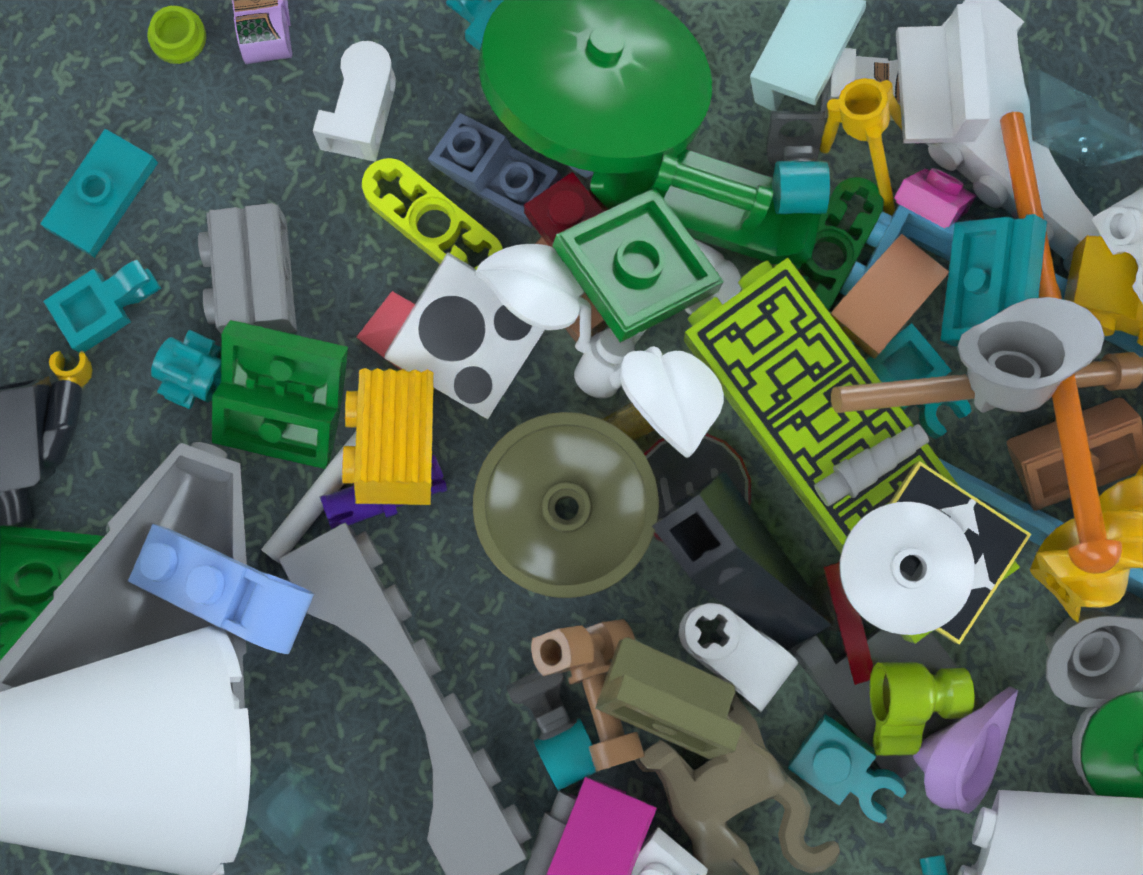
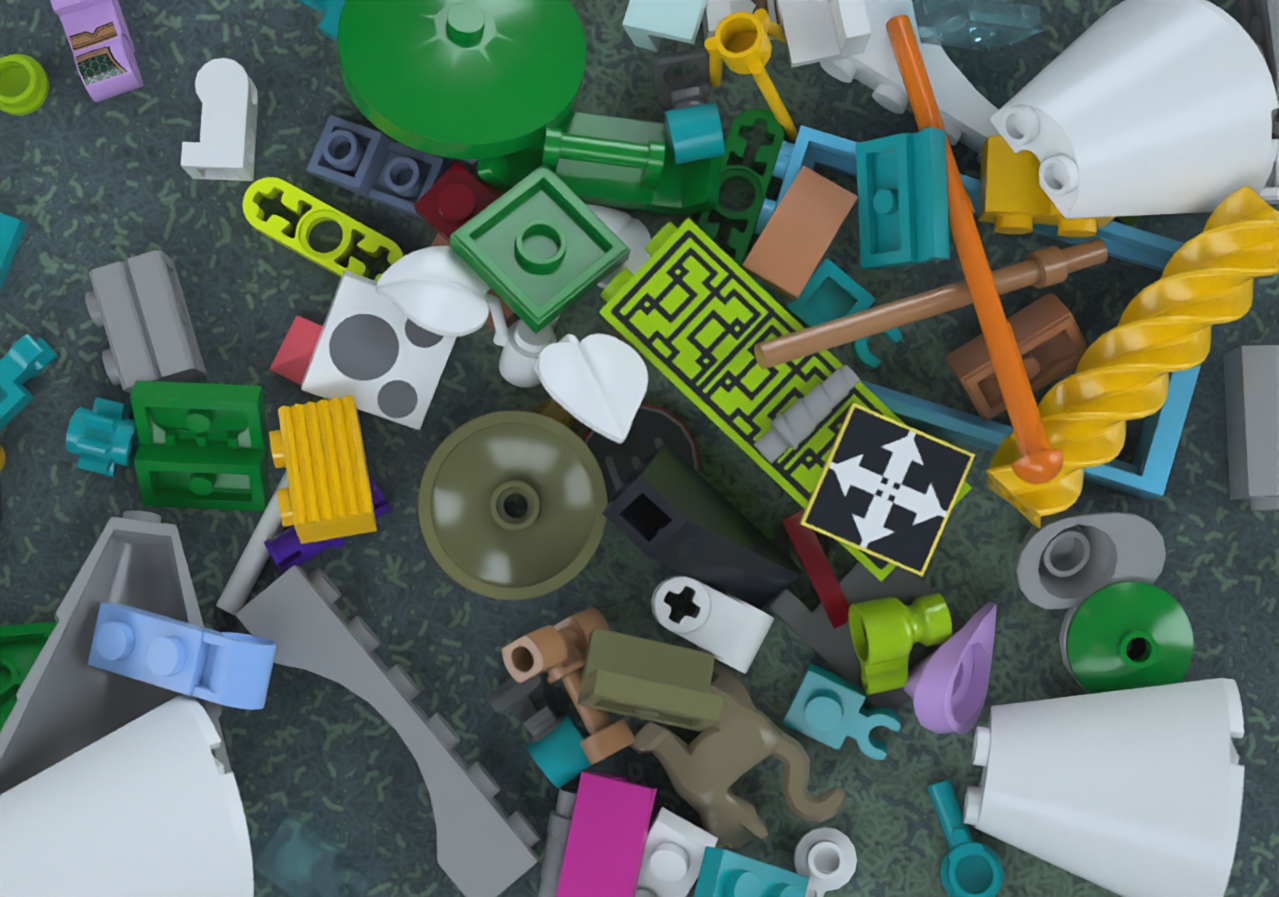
camera: 10 degrees left, 5 degrees up
white dish [840,502,974,635] -> none
dark pink plate [894,168,977,228] -> none
light grey piece [957,297,1105,413] -> none

